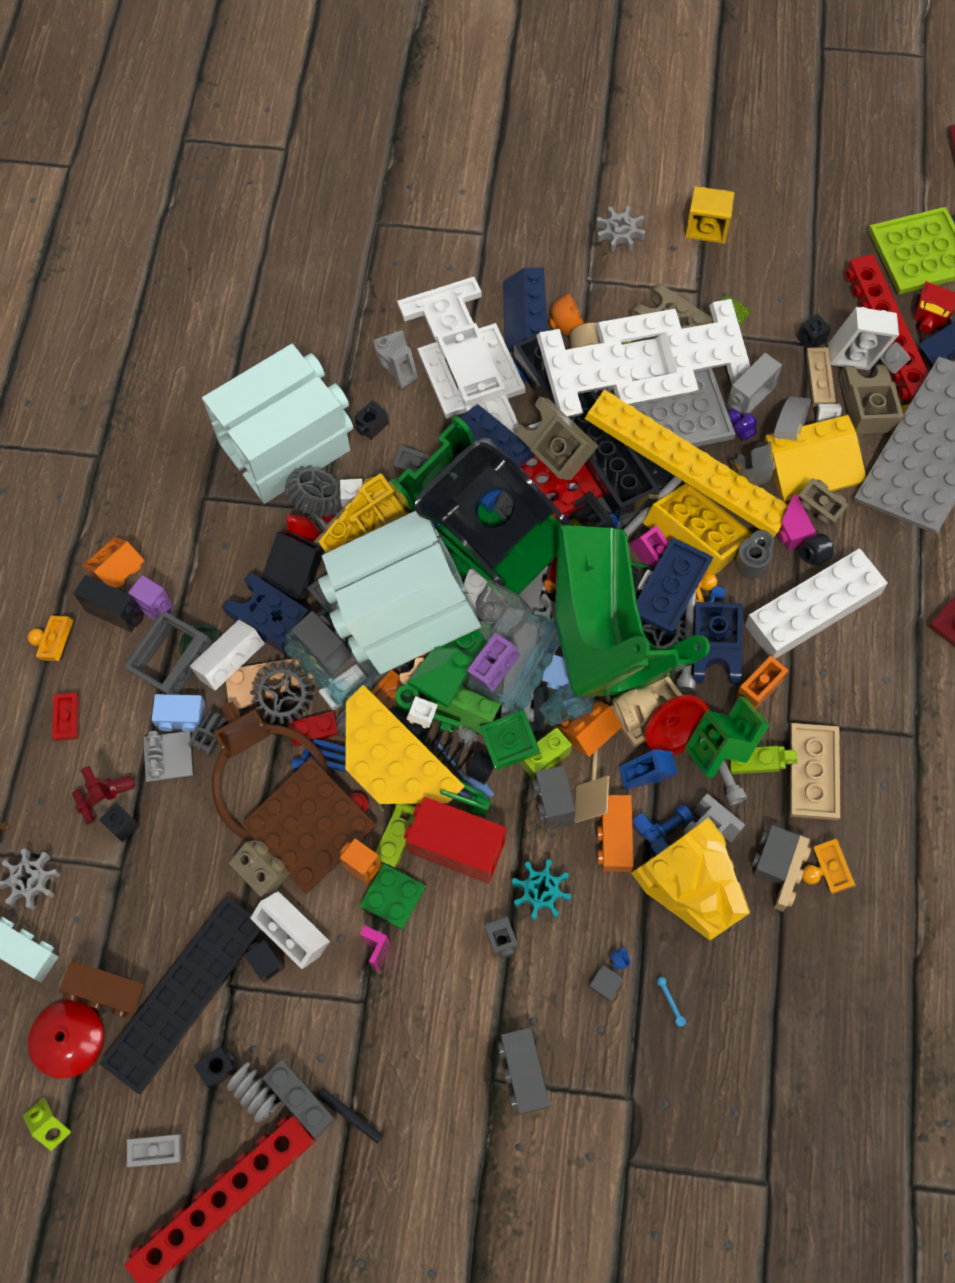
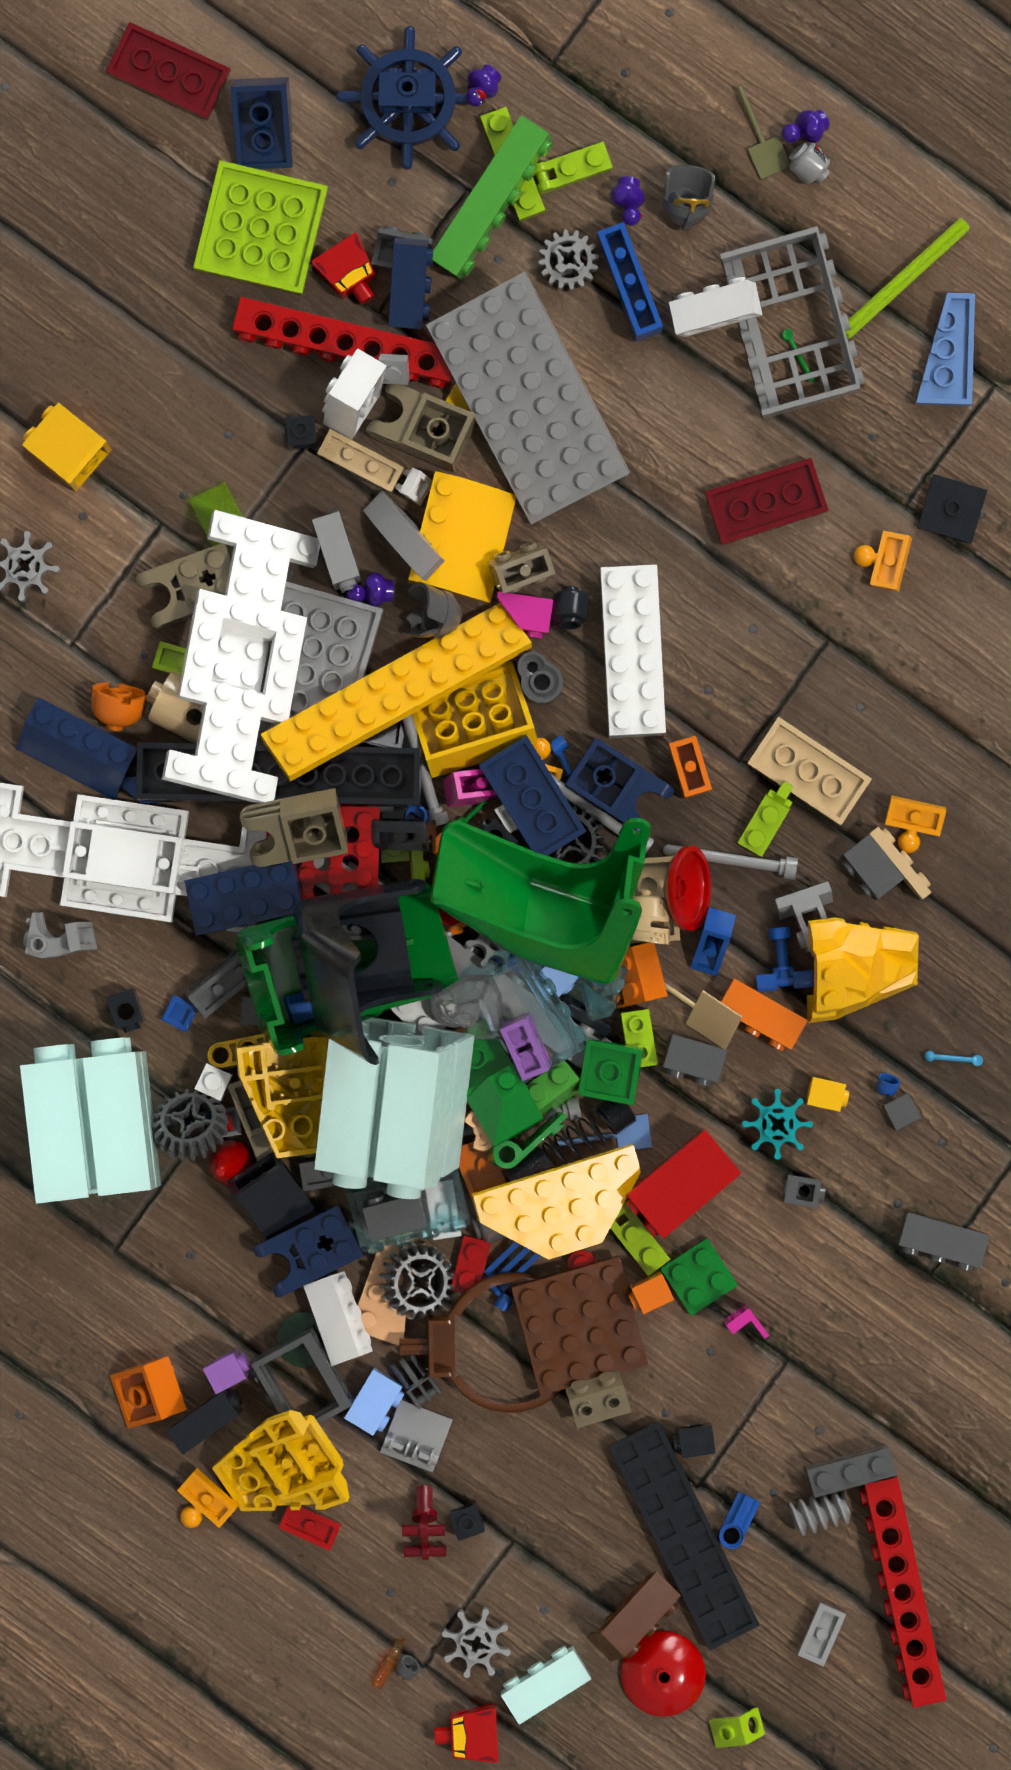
camera: 65 degrees left, 20 degrees up
black brick [194,1046,237,1089] -> none
white brick [250,891,330,969] -> none
black bar [317,1087,384,1144] -> none
white tile [407,696,438,728] -> none
green plant [440,777,491,817] -> none
green bracket [684,696,770,778] -> none
none -> blue tile [161,995,198,1032]
none -> yellow wedge [212,1410,349,1511]
none -> blue piece [717,1491,760,1549]
none -> yellow brick [805,1077,849,1112]

